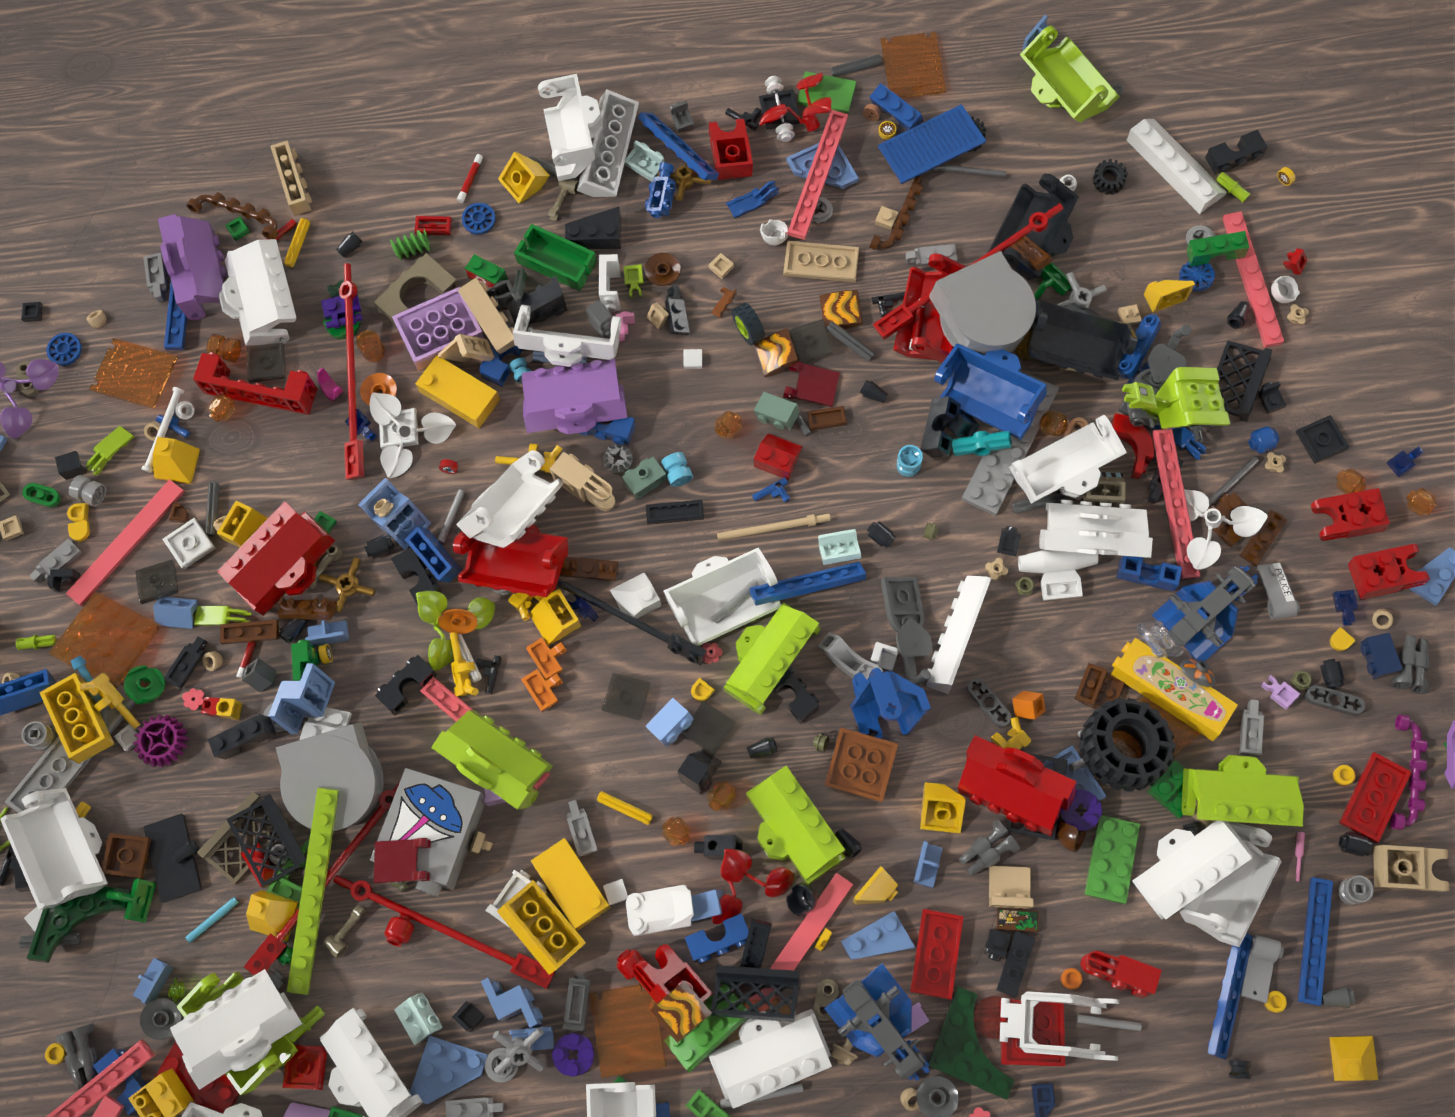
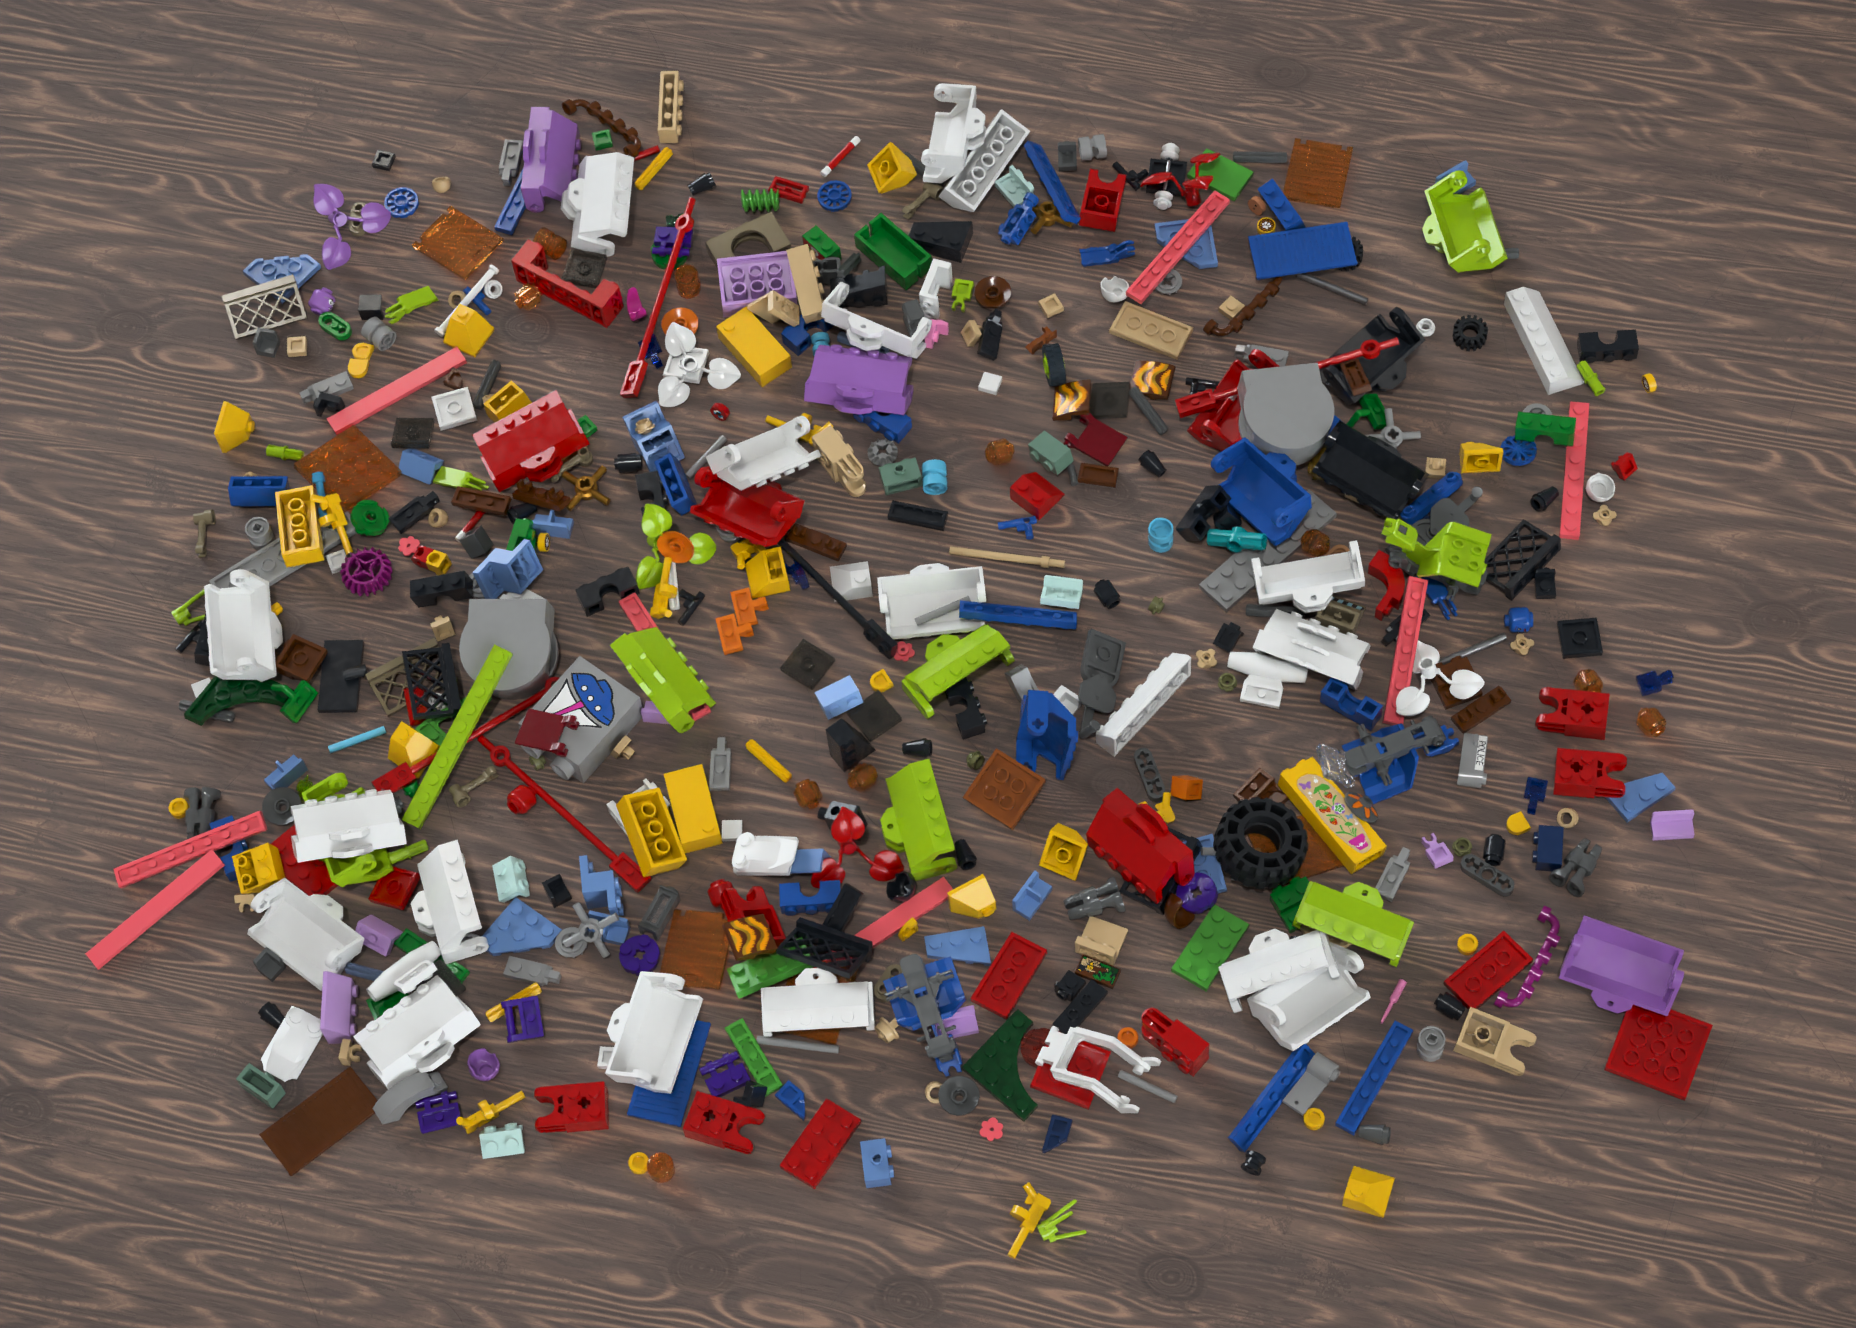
camera: 20 degrees right, 10 degrees down
none -> medium lavender head [308,287,336,316]
none -> tan tile [430,615,455,642]
none -> light grey wheel [1078,134,1107,161]

